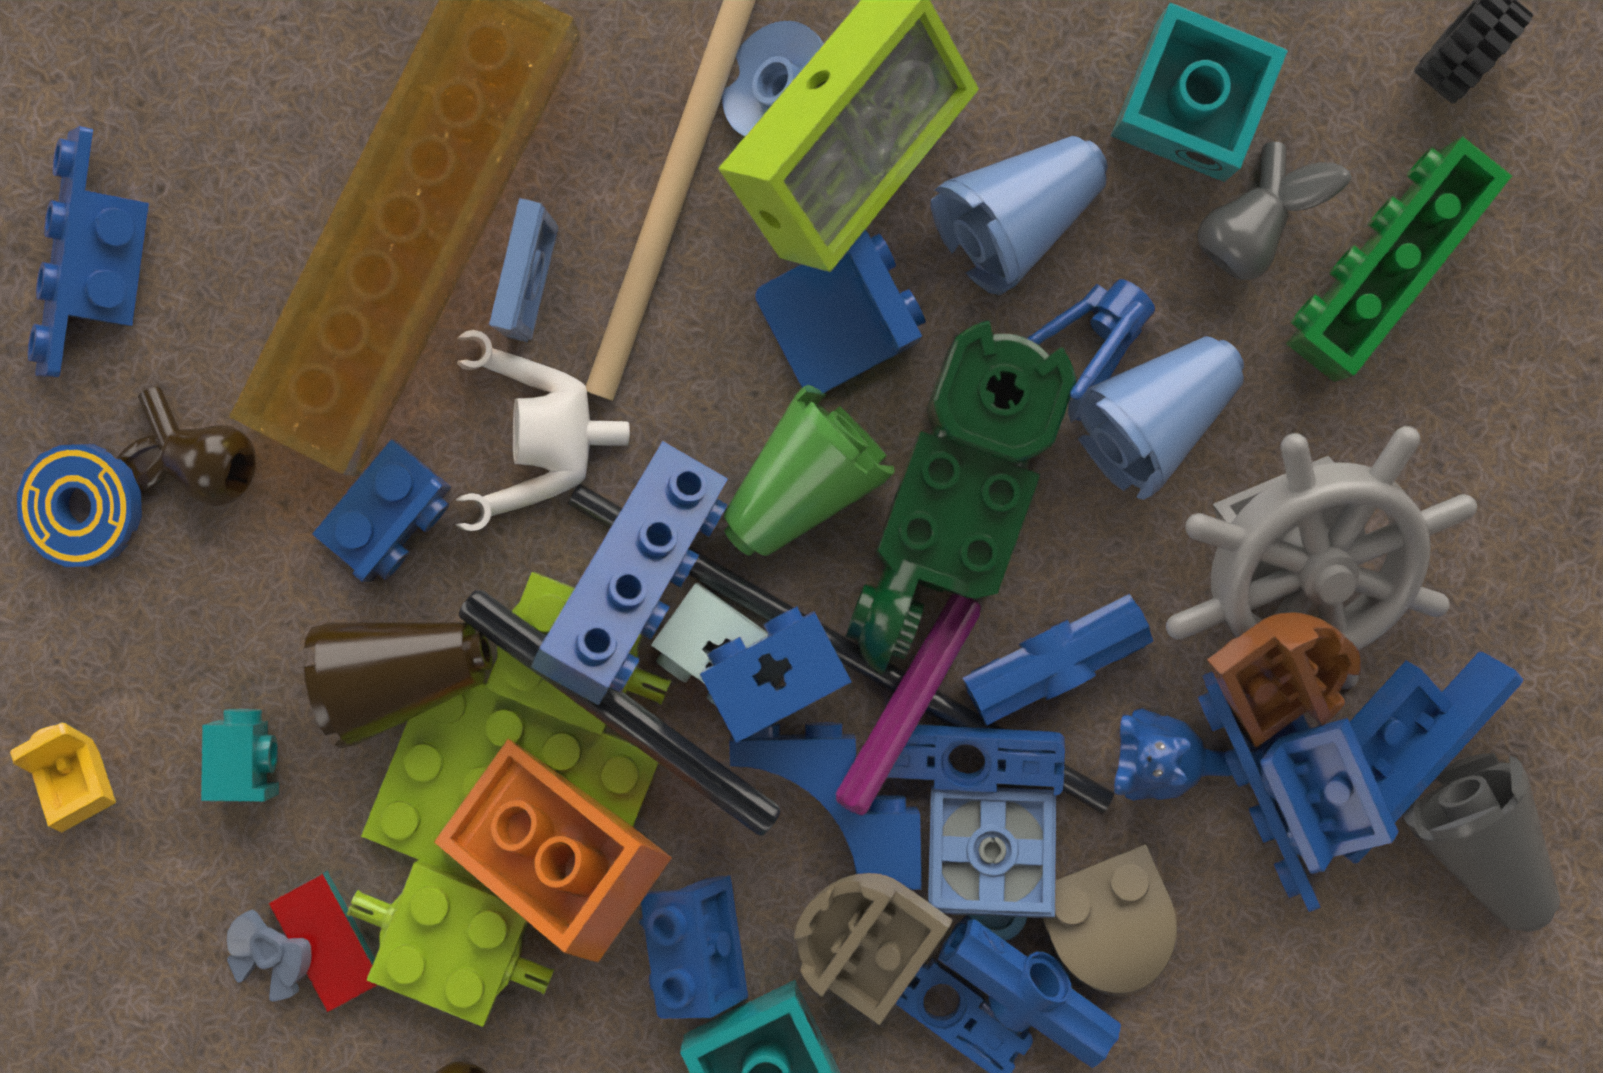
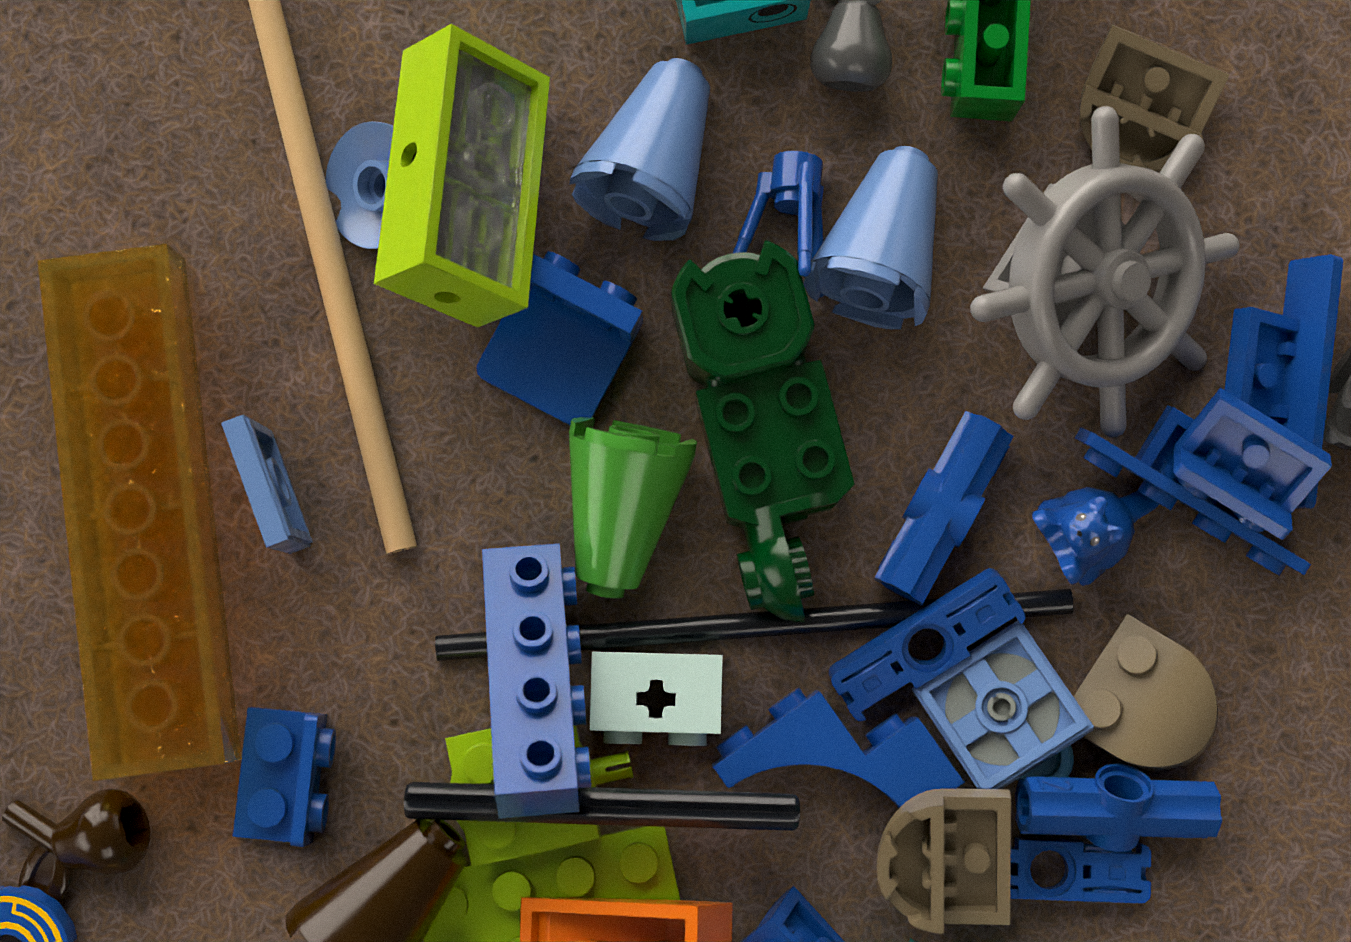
camera: 30 degrees left, 5 degrees down
white piece [456,330,630,531] -> none
blue brick [700,607,851,743] -> none
magenta axle [836,593,981,815] -> none
dark orange slope [1207,612,1361,748] -> none
none -> dark tan slope [1079,24,1229,171]

